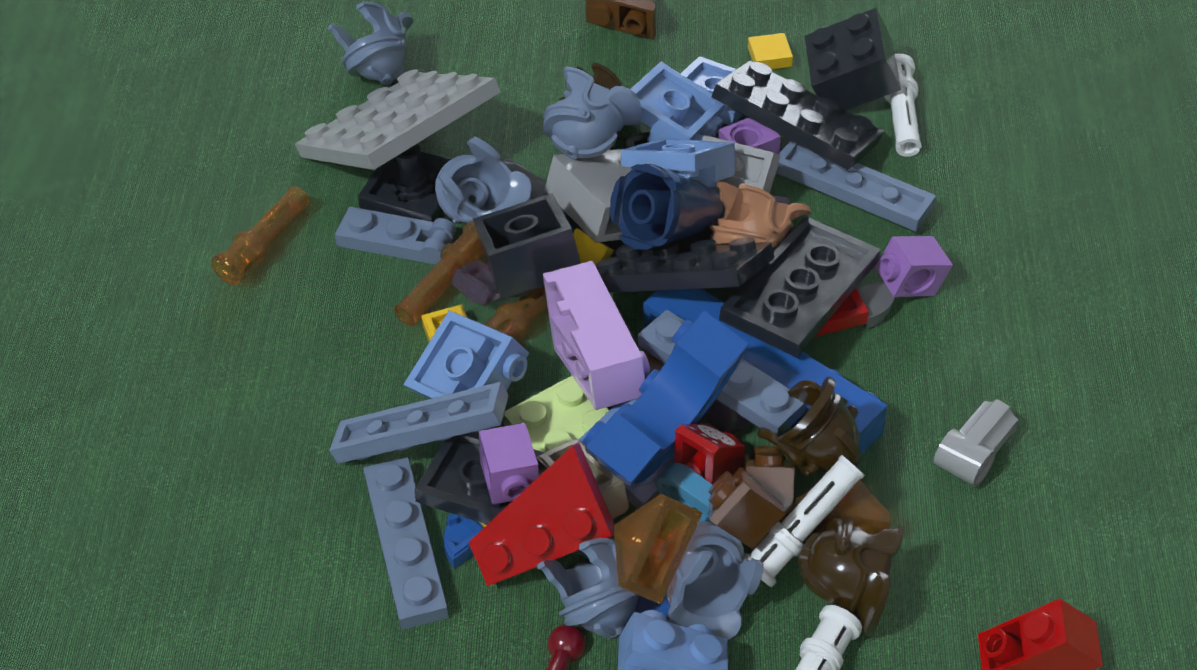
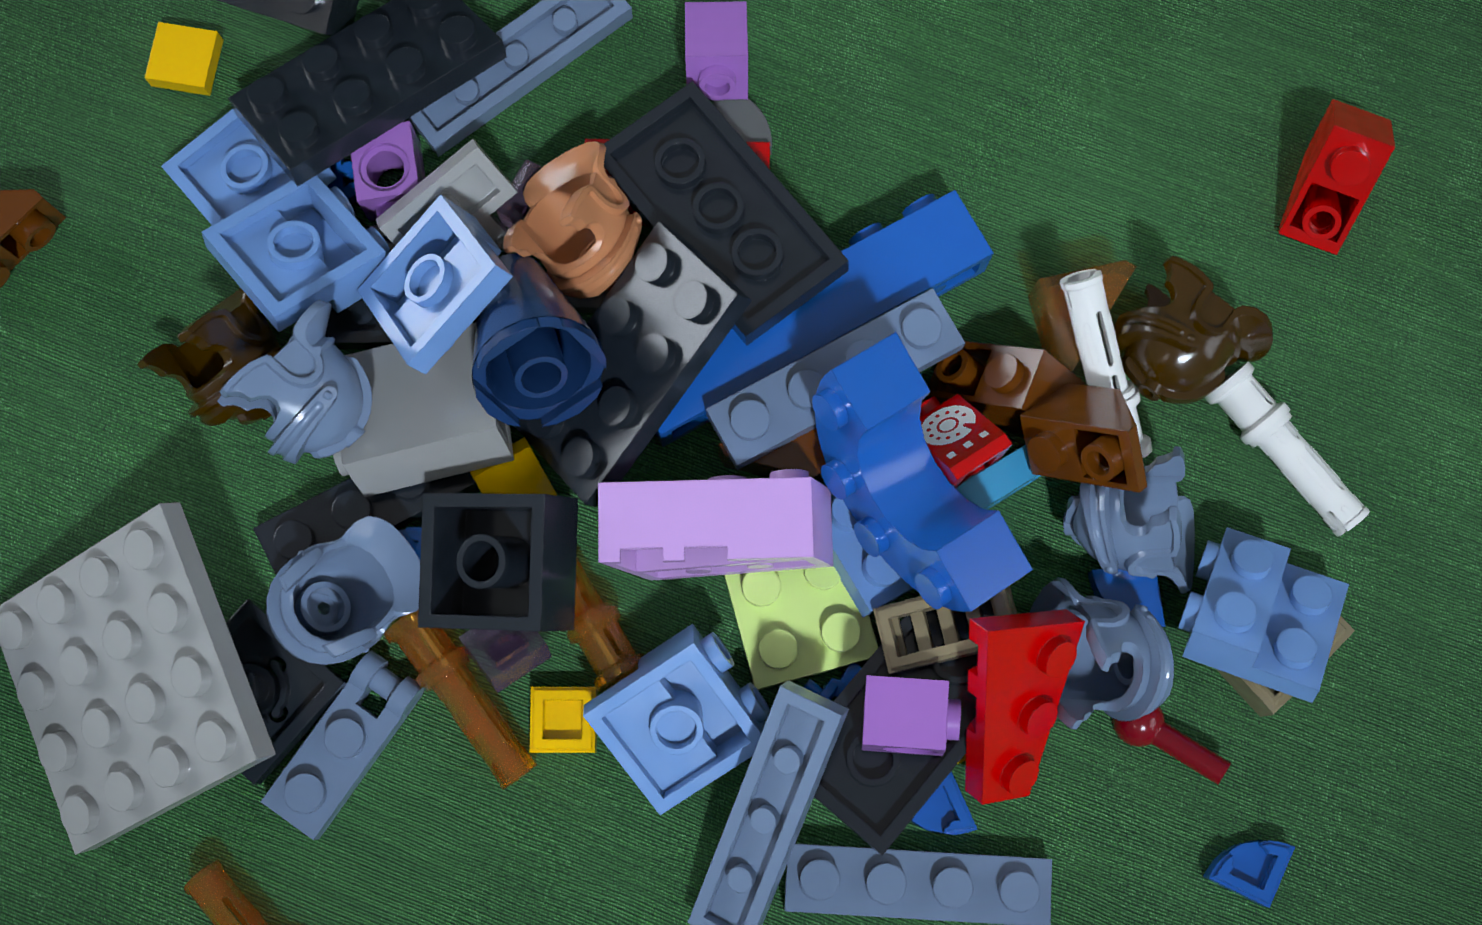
camera: 75 degrees left, 30 degrees up
clear orange slope [614,494,703,604] -> none
dark brown helmet [757,376,862,476] -> none
light grey piece [933,399,1019,487] -> none

